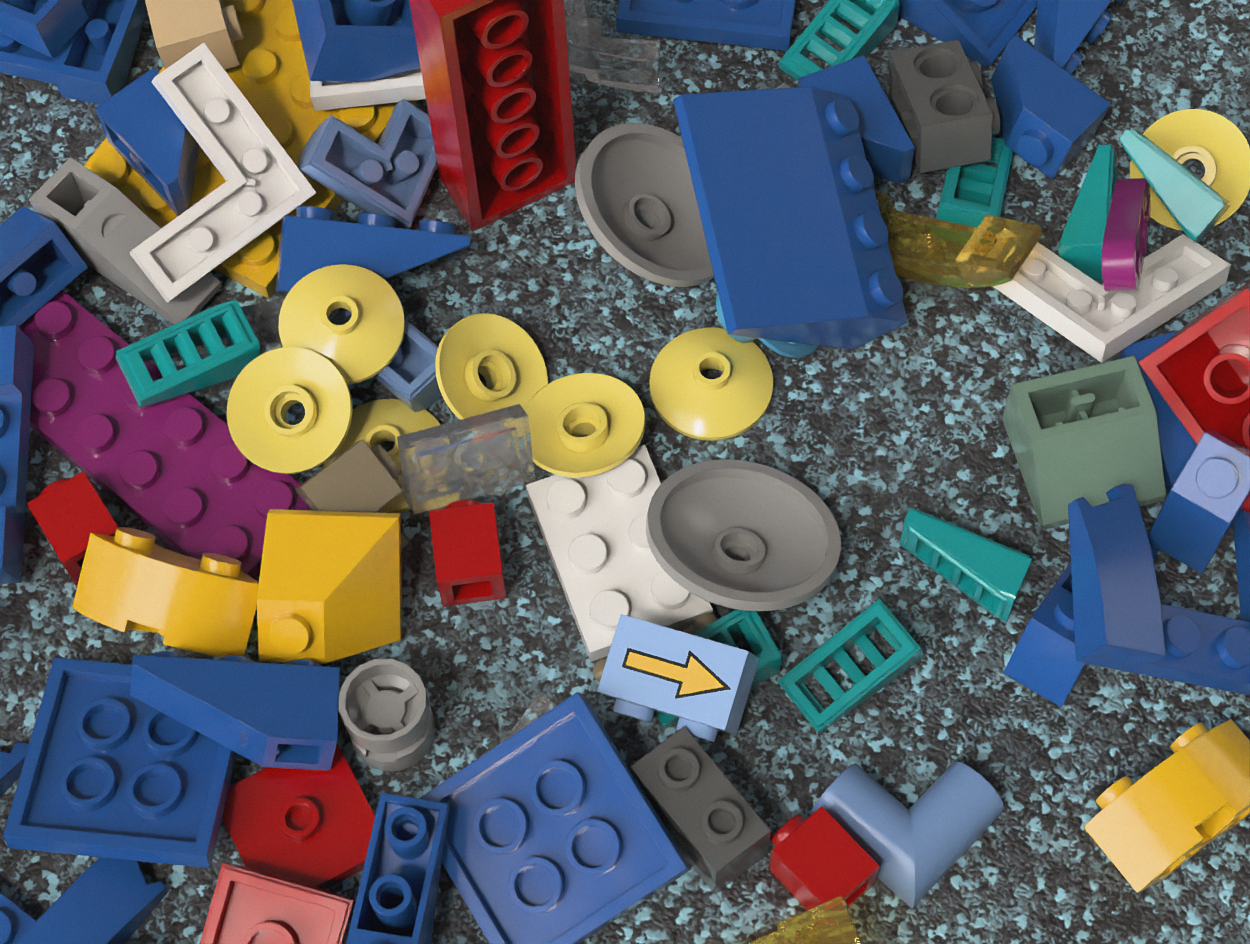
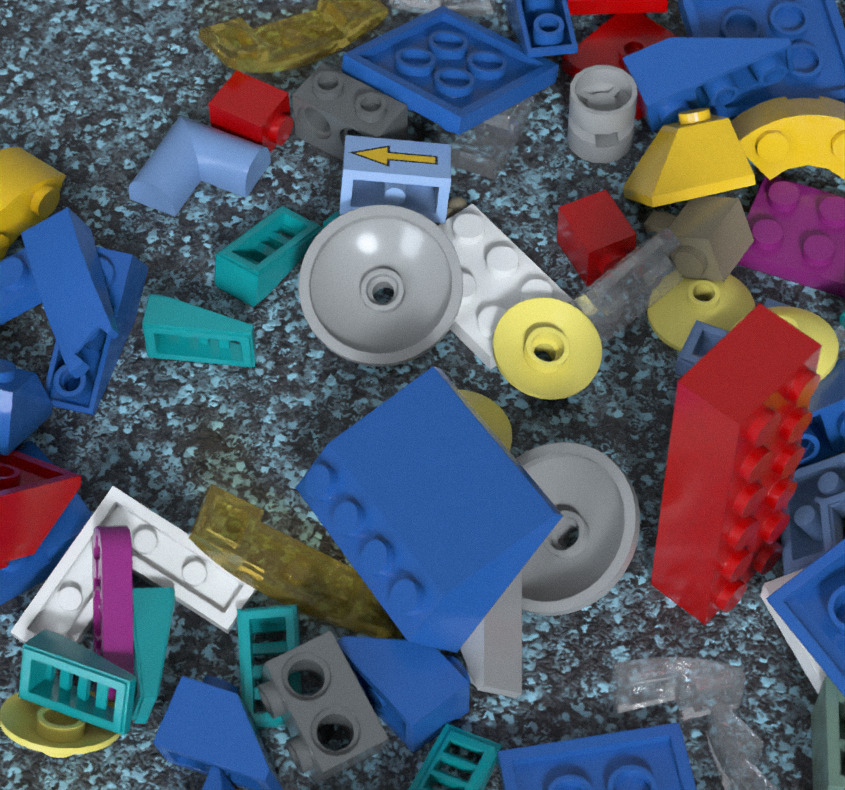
camera: 160 degrees right, 10 degrees down
light yellow dish [227,347,352,474] -> none
light yellow dish [435,313,548,436] -> none
sand green slope [1002,355,1166,530] -> none

